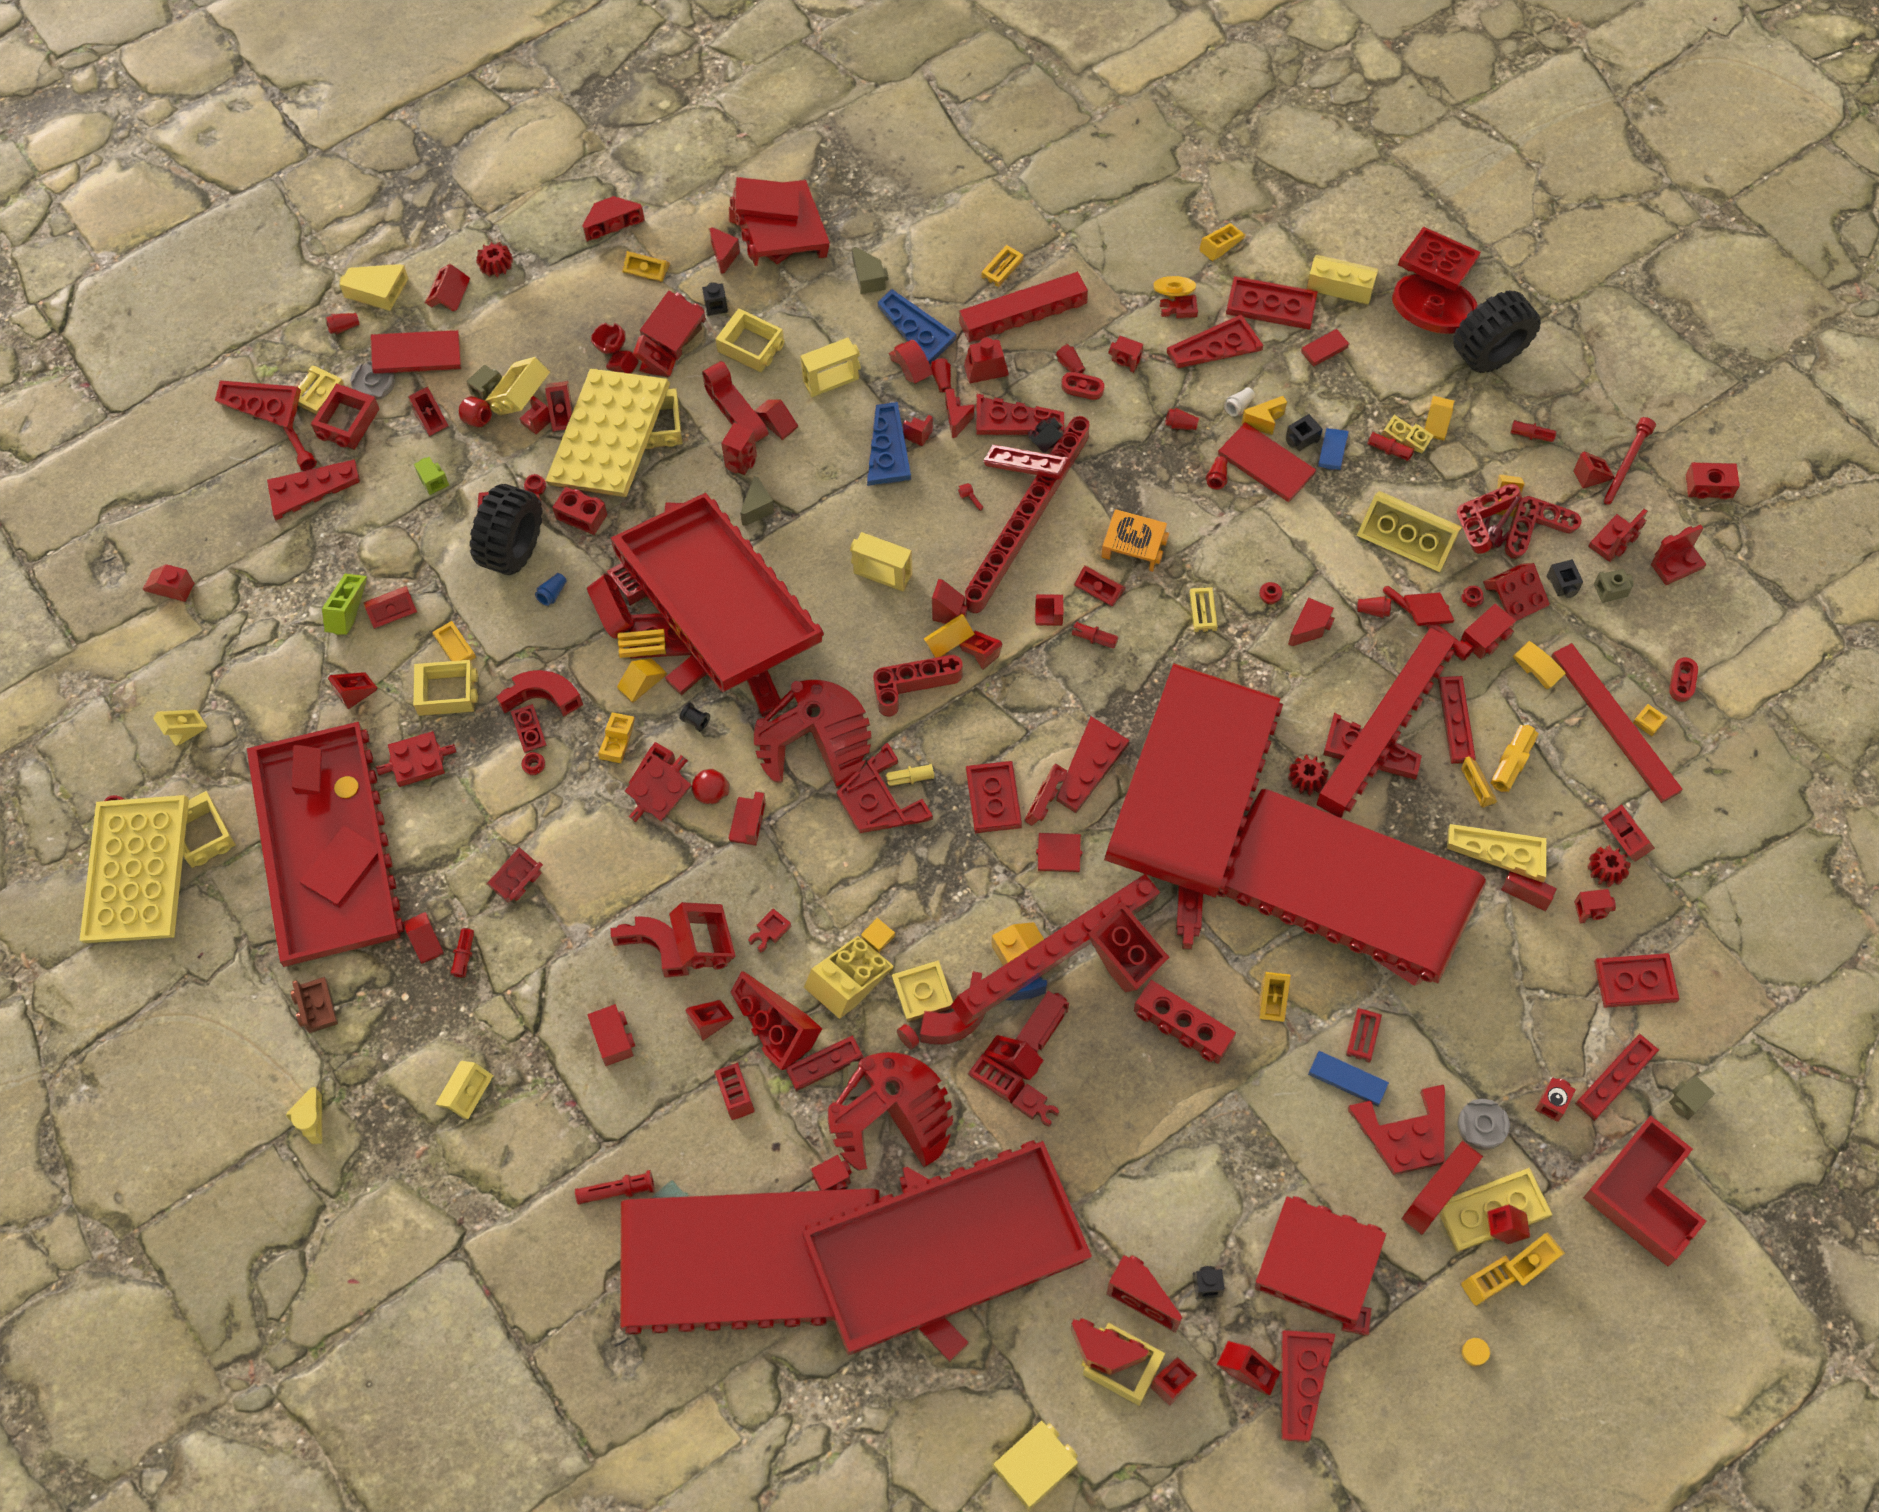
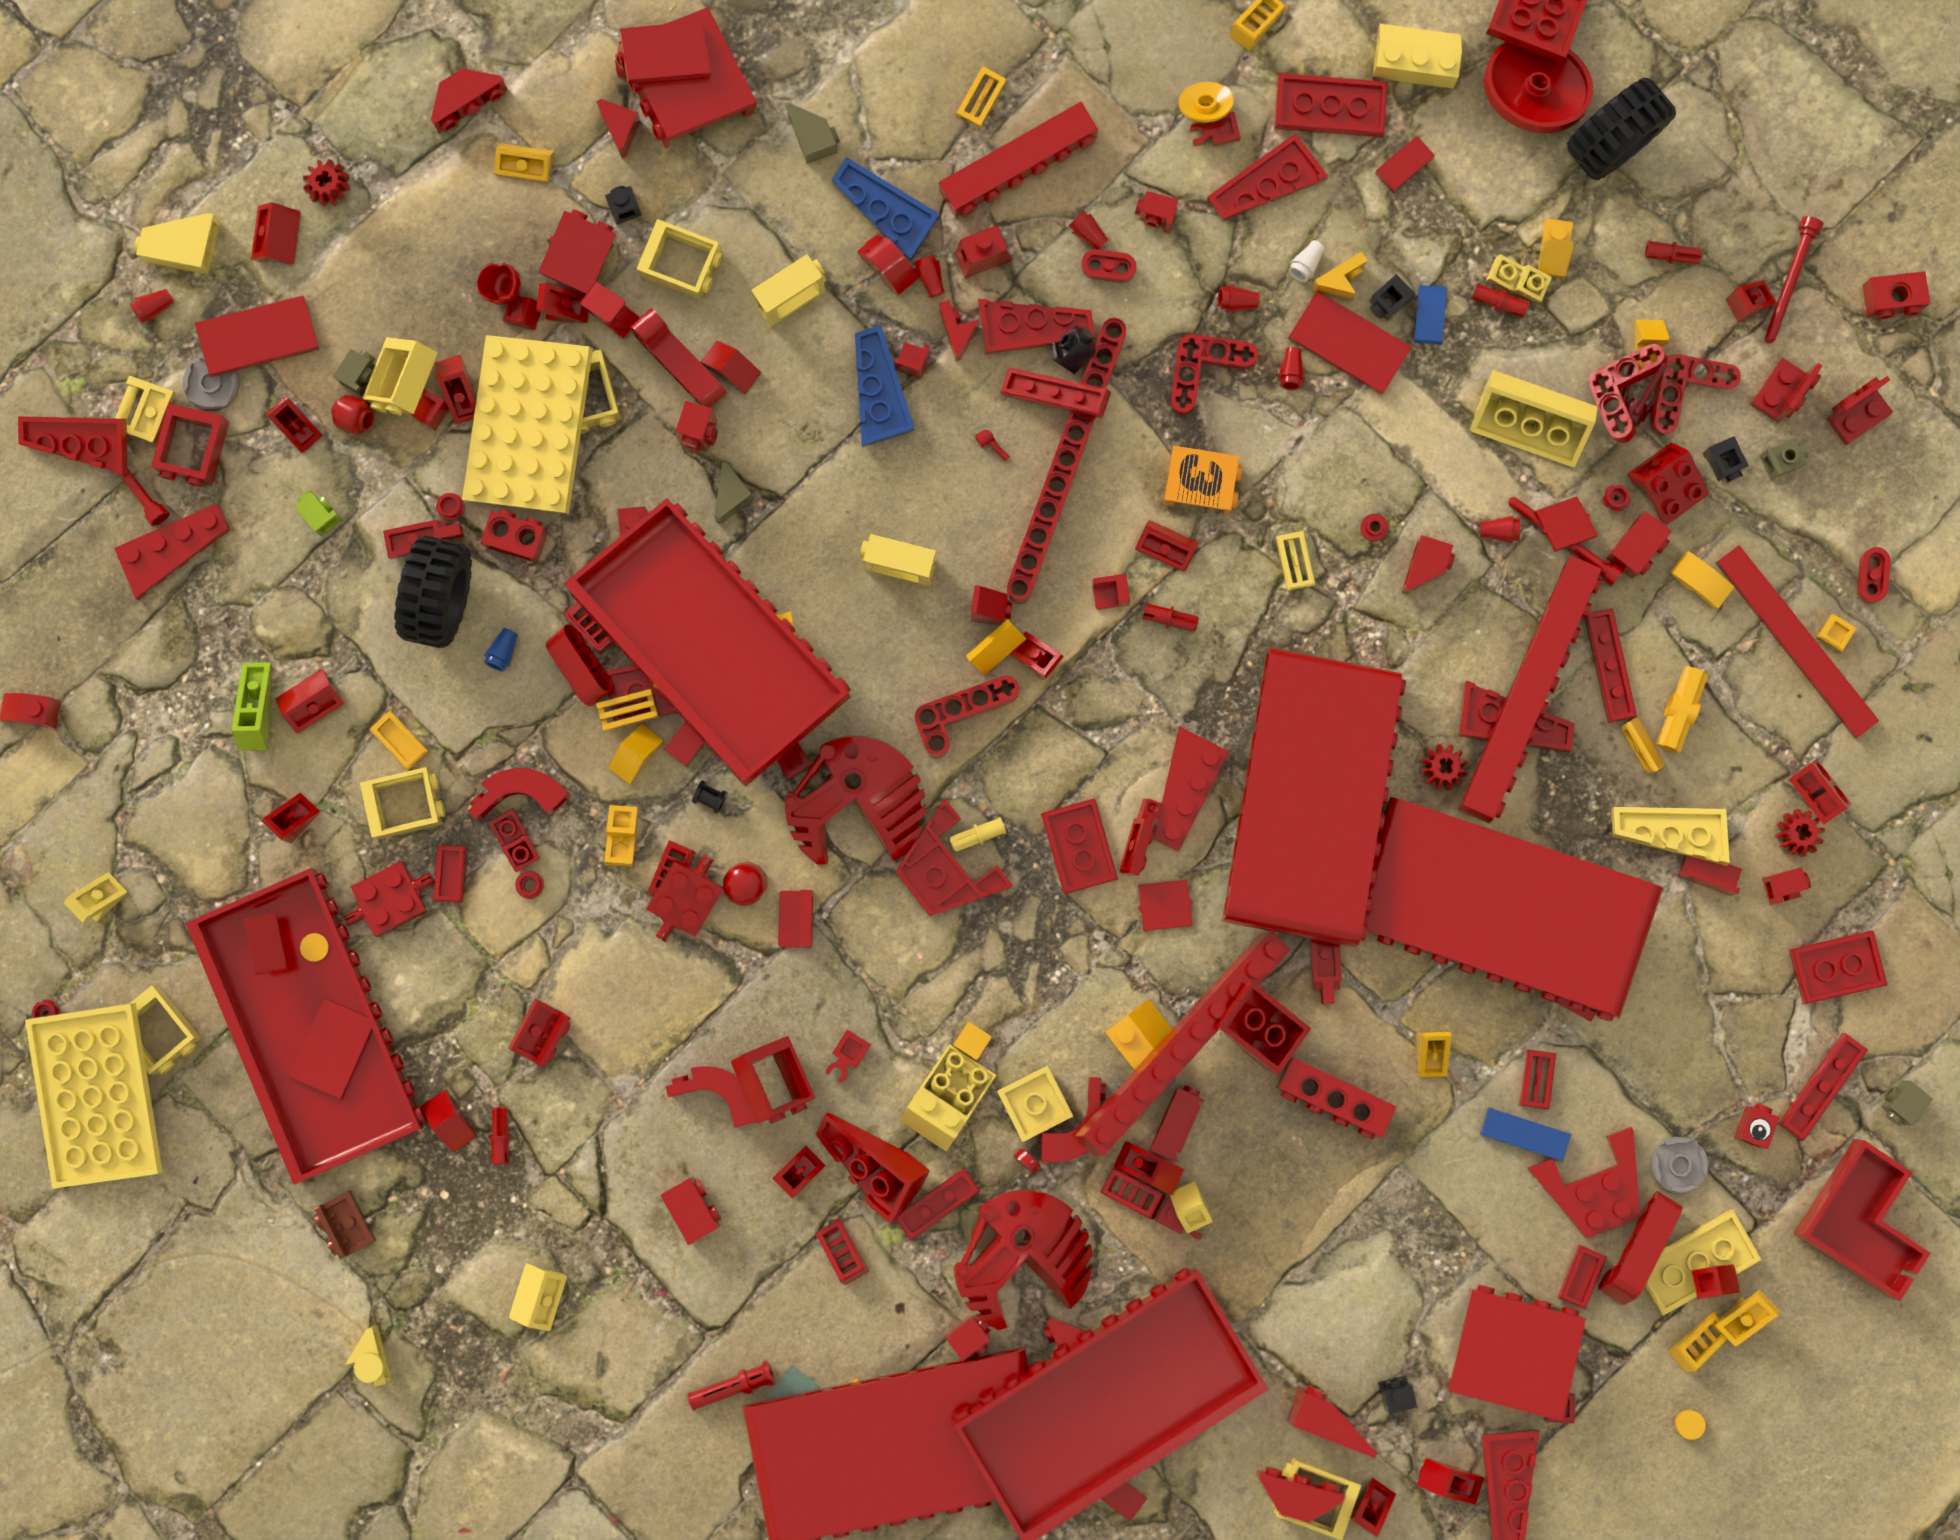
camera: 10 degrees left, 20 degrees up
none -> red tile [433,845,467,903]
none -> red slope [579,282,640,339]
none -> red beam [1170,334,1258,415]
none -> light yellow panel [1170,1181,1213,1234]
none -> red tile [1557,1245,1607,1310]

